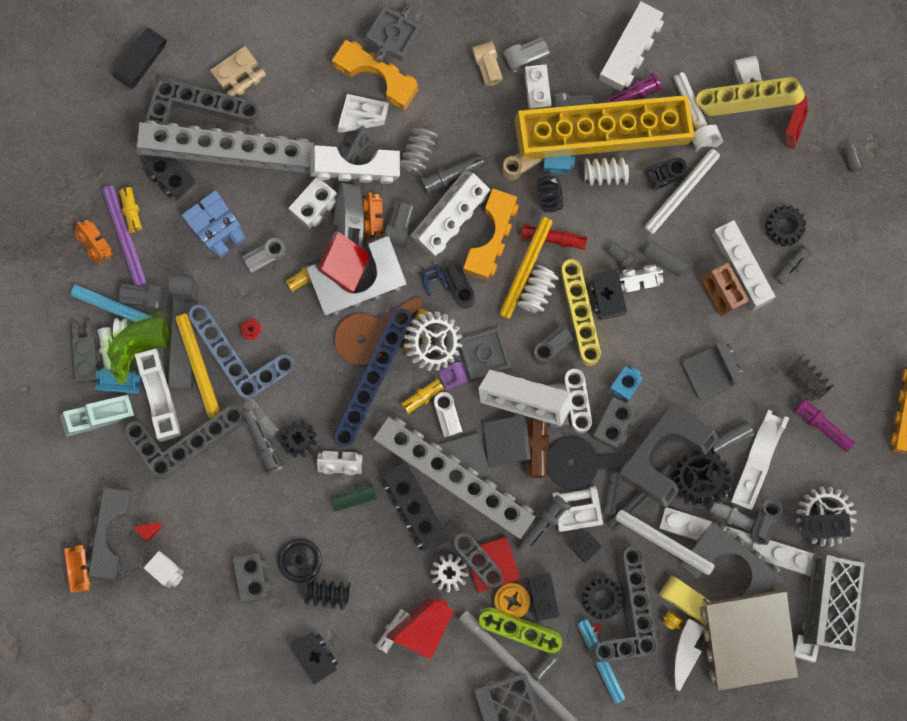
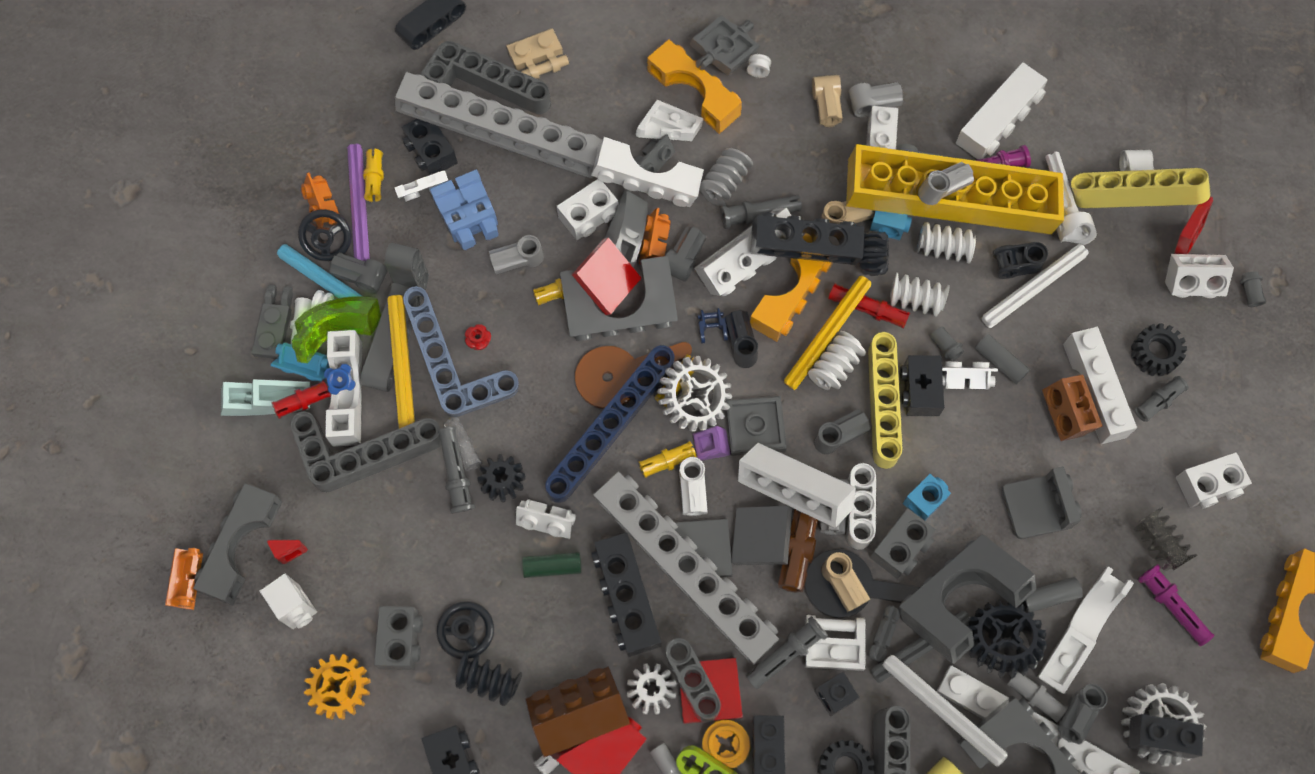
camera: 15 degrees right, 10 degrees down
none -> red pin [271,380,331,419]
none -> black piece [298,209,352,261]
none -> light orange gear [304,654,371,720]
none -> blue plate [324,364,356,395]
none -> white wing [395,170,448,201]
none -> reddish brown brick [525,666,630,758]
none -> white bush [747,54,771,78]
none -> black brick [750,213,864,265]
none -> tan piece [821,552,870,612]
none -> white piece [890,272,949,317]
none -> light grey piece [918,162,974,205]
none -> white brick [1165,254,1234,298]
none -> white brick [1176,452,1252,509]

